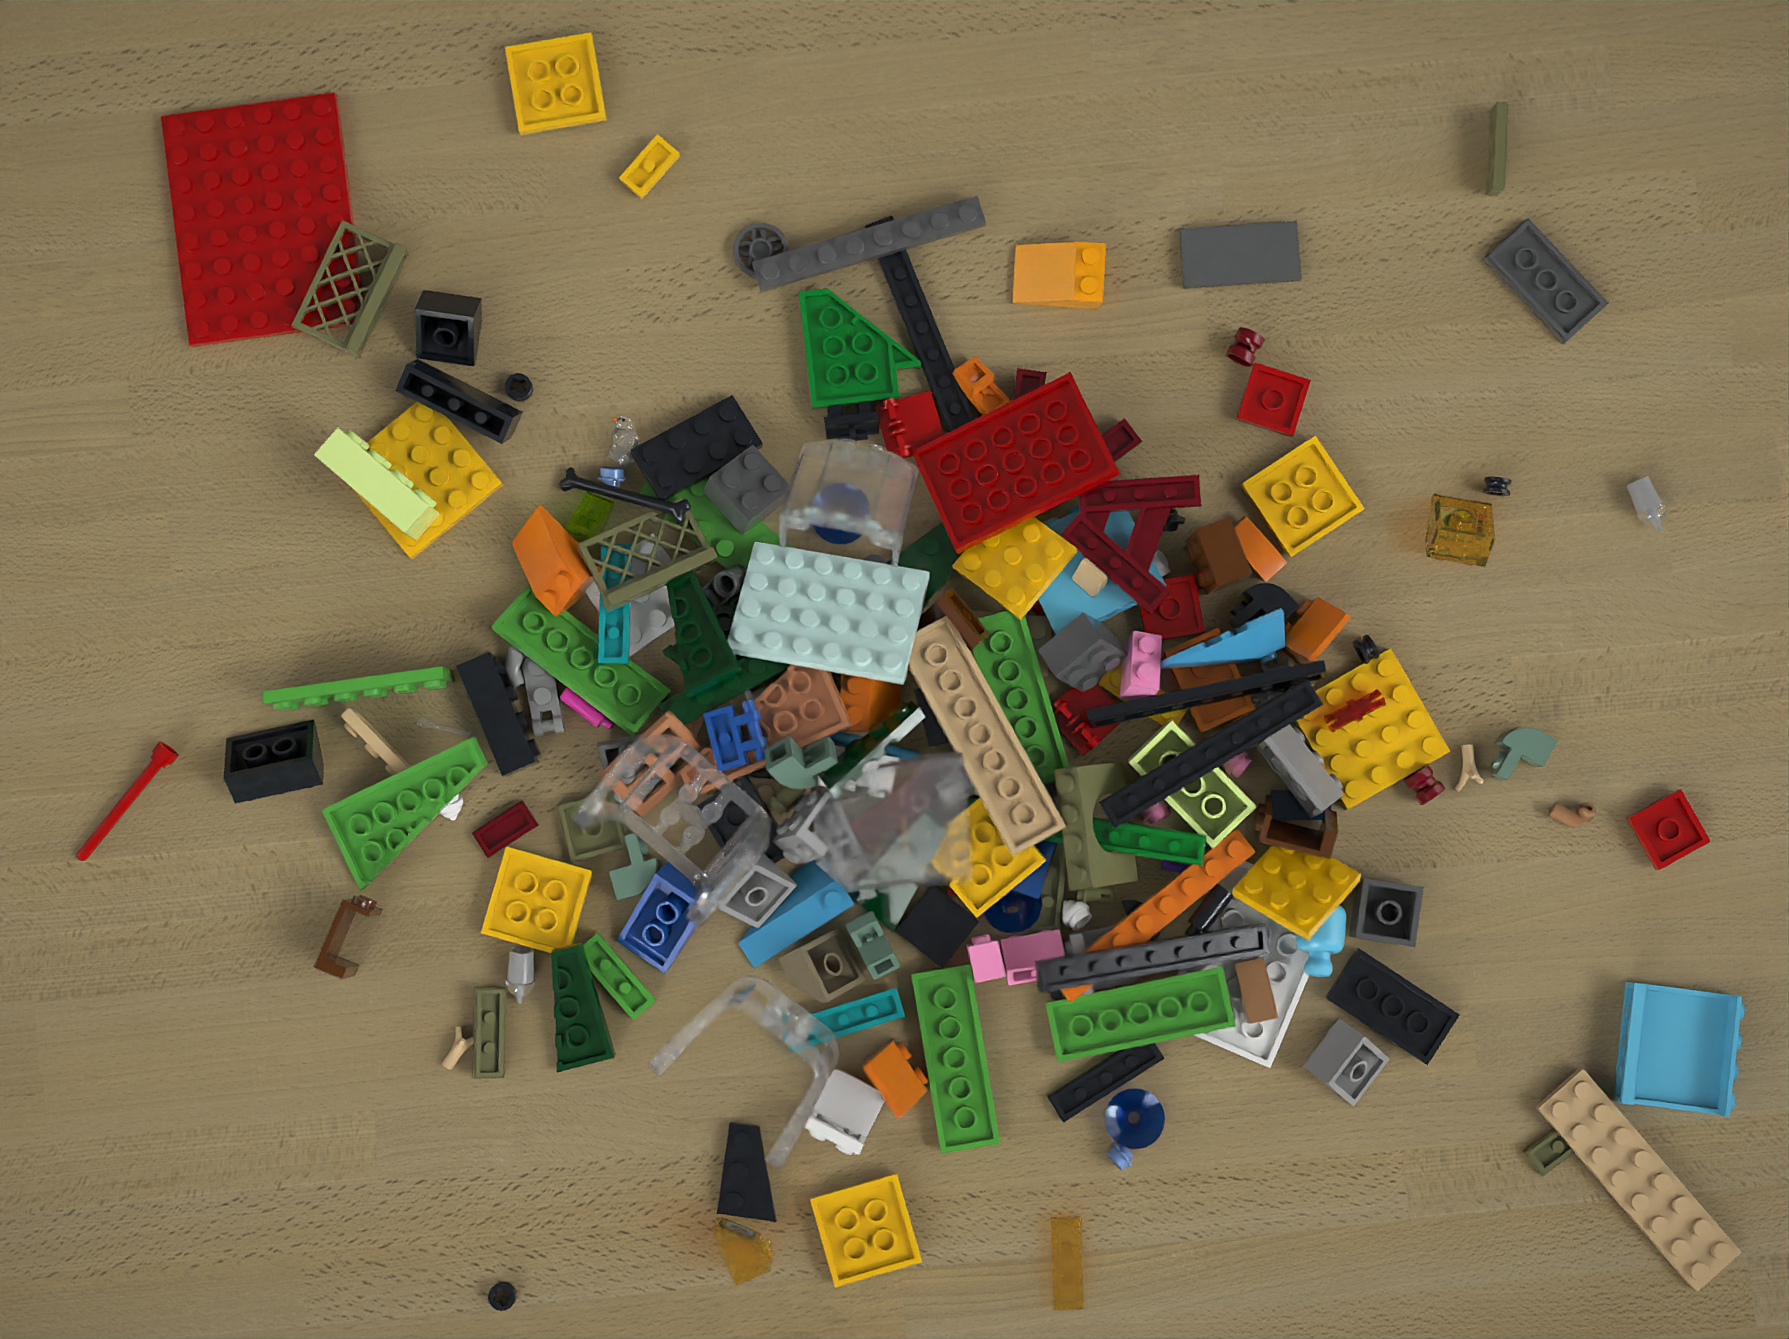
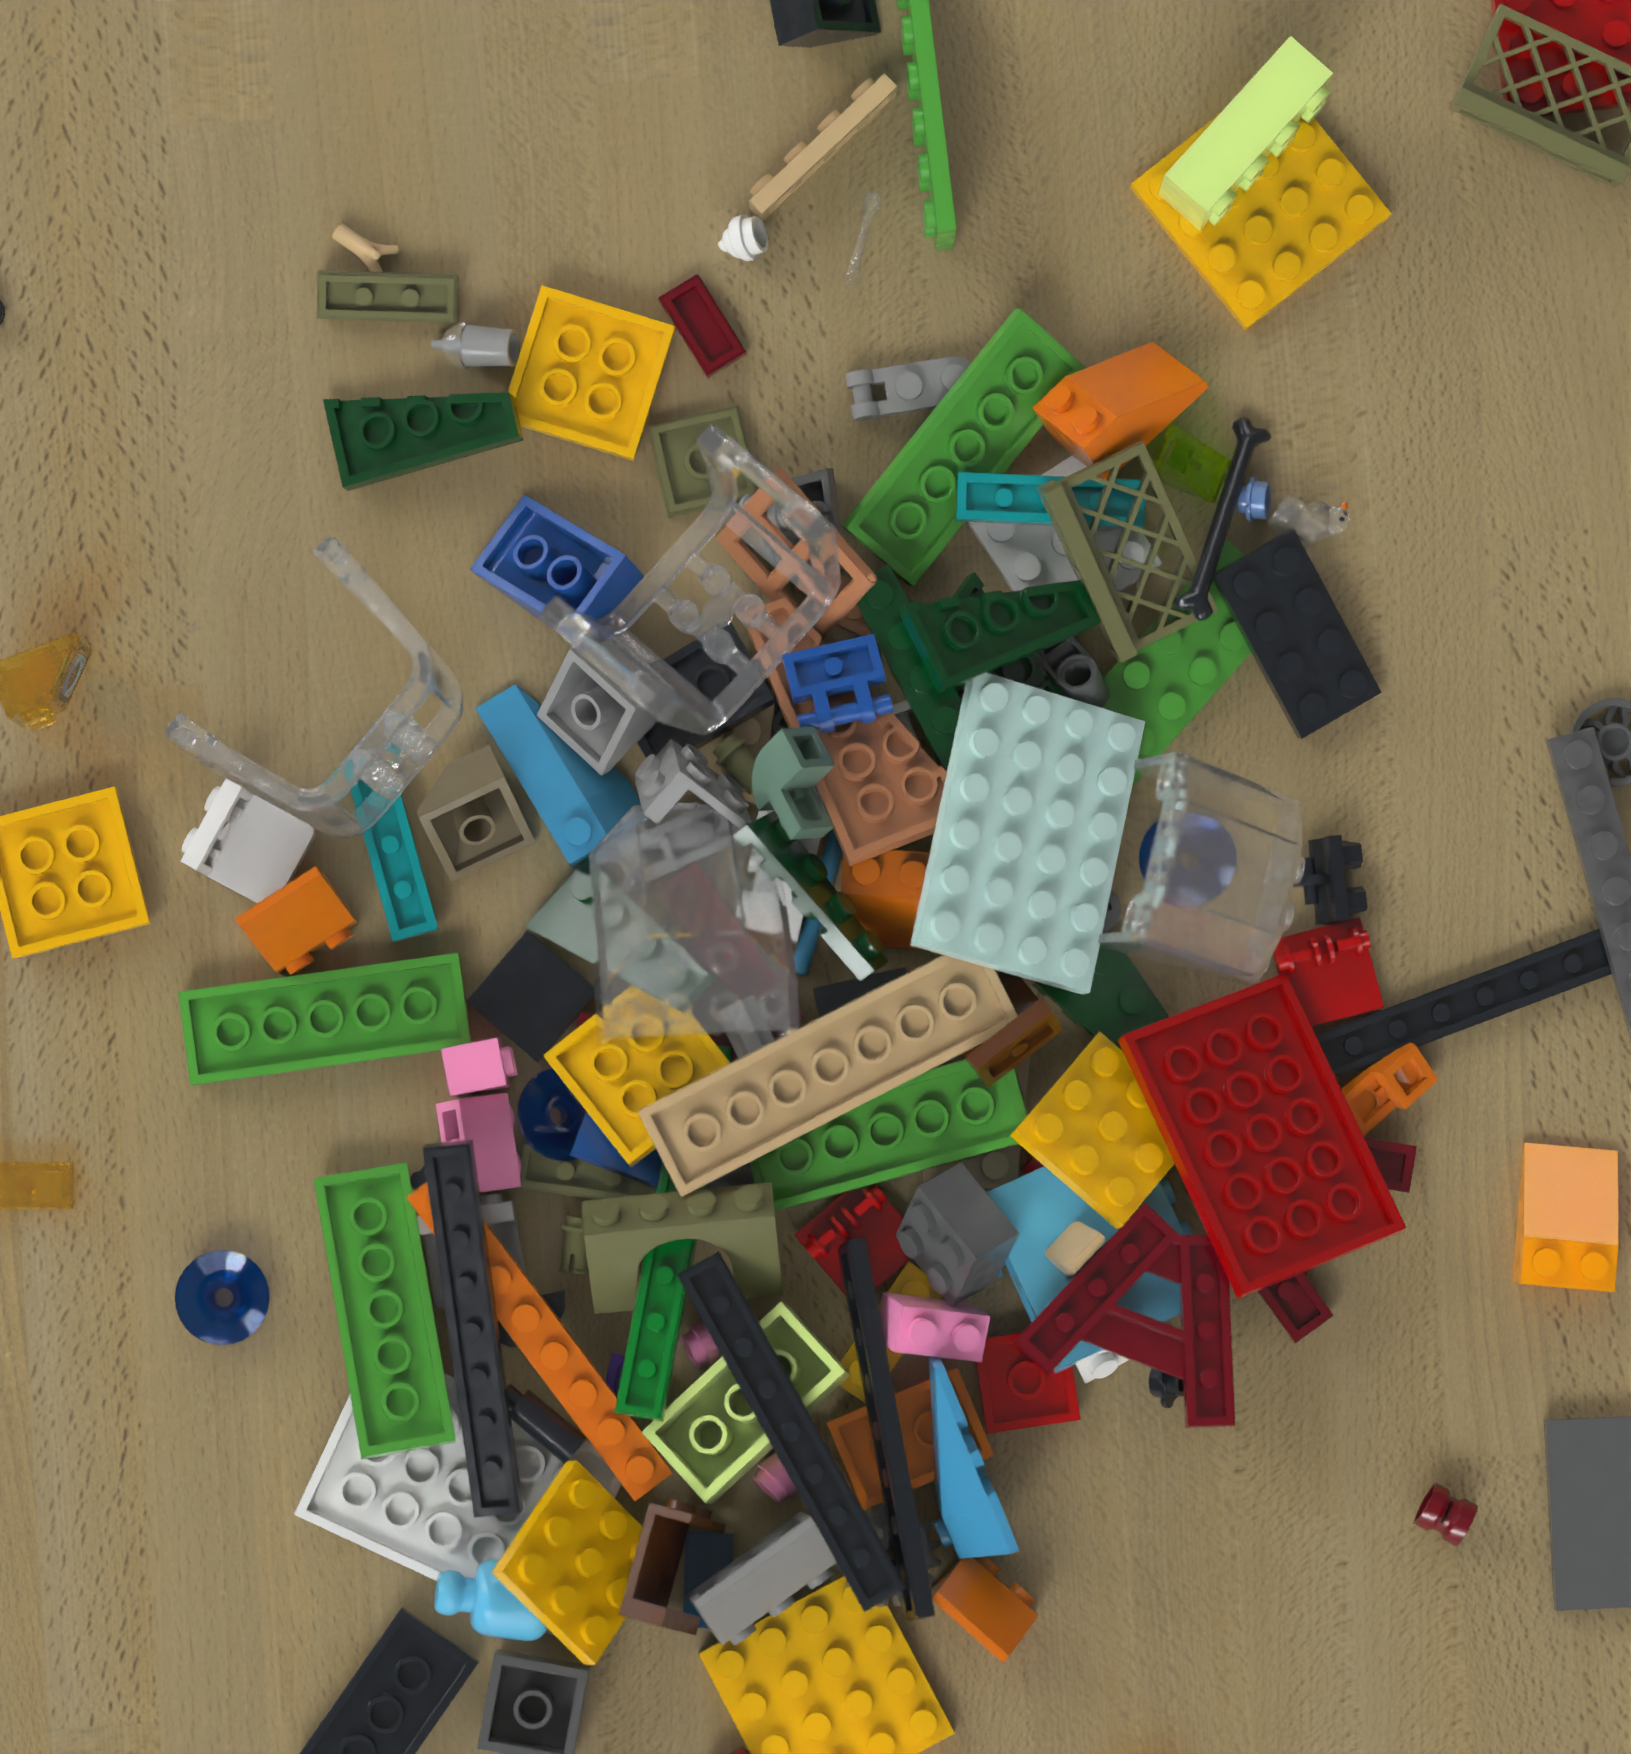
camera: 90 degrees right, 0 degrees up
reddish brown panel [314,895,383,979] -> none
bright green wing [322,737,488,891] -> none
black brick [395,359,523,444] -> none
black slope [415,290,482,367] -> none
black brick [457,652,541,777] -> none
light grey arm [503,645,528,688] -> none
black bush [505,373,533,402] -> none
dark pink cylinder [560,687,615,731] -> none
bright green plate [583,932,657,1021] -> none
sand green brick [609,832,659,900] -> none
dark grey brick [703,445,792,535] -> none
black wing [717,1122,777,1222] -> none
green wing [798,288,921,409] -> none
sand green brick [846,911,901,980] -> none
black tile [1047,1043,1165,1123] -> none
white plate [1062,900,1092,931] -> none
medium blue plate [1106,1143,1134,1171] -> none
reddish brown brick [1183,517,1252,595] -> none
black brick [1228,583,1300,629] -> none
orange slope [1234,516,1287,582] -> none
medium nougat slope [1234,957,1278,1024] -> none
red plate [1236,362,1311,437] -> none
yellow plate [1240,435,1365,559] -> none
light grey slope [1303,1018,1389,1106] -> none
clear red pin [1324,689,1386,733] -> none
black bush [1353,634,1380,664] -> none

